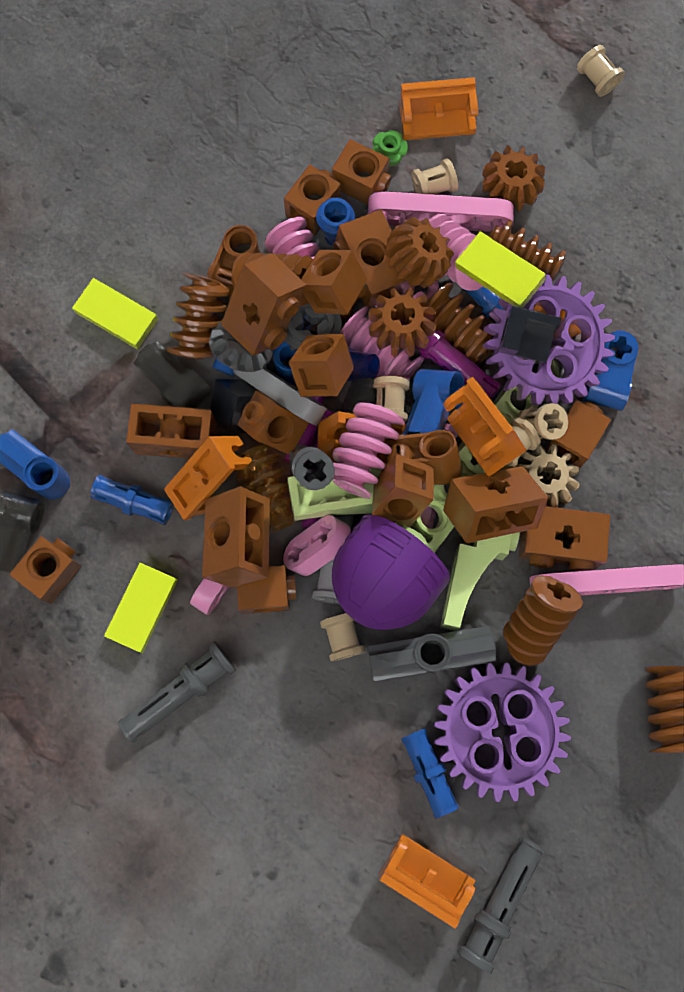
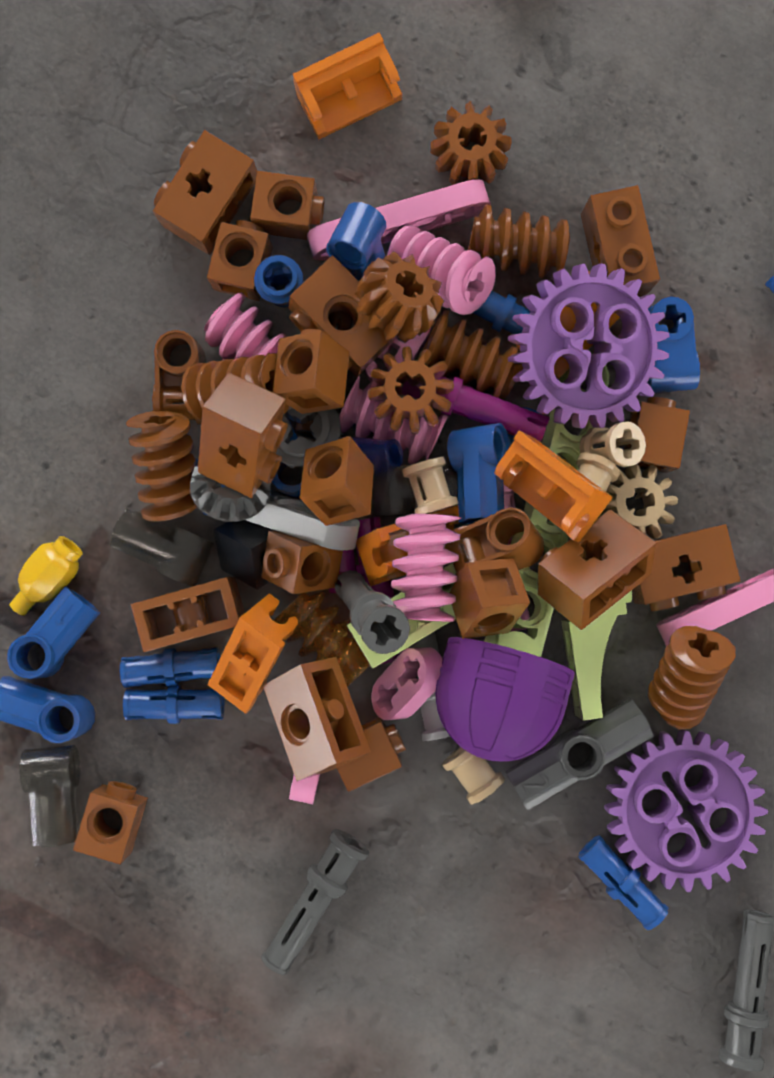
camera: 20 degrees left, 10 degrees up
neon yellow tile [72,278,159,350] -> none
neon yellow tile [104,563,178,654] -> none
bright green plate [372,130,408,167] -> none
orange hinge [378,834,476,929] -> none
tan bush [411,158,458,195] -> none
neon yellow tile [455,231,546,308] -> none
black panel [498,306,562,363] -> none
none -> blue piece [7,586,101,679]
none -> yellow plant [9,536,83,616]
none -> blue pin [120,647,221,688]
none -> dark orange brick [153,130,257,256]
none -> blue piece [326,202,387,281]
none -> dark orange brick [581,185,660,297]

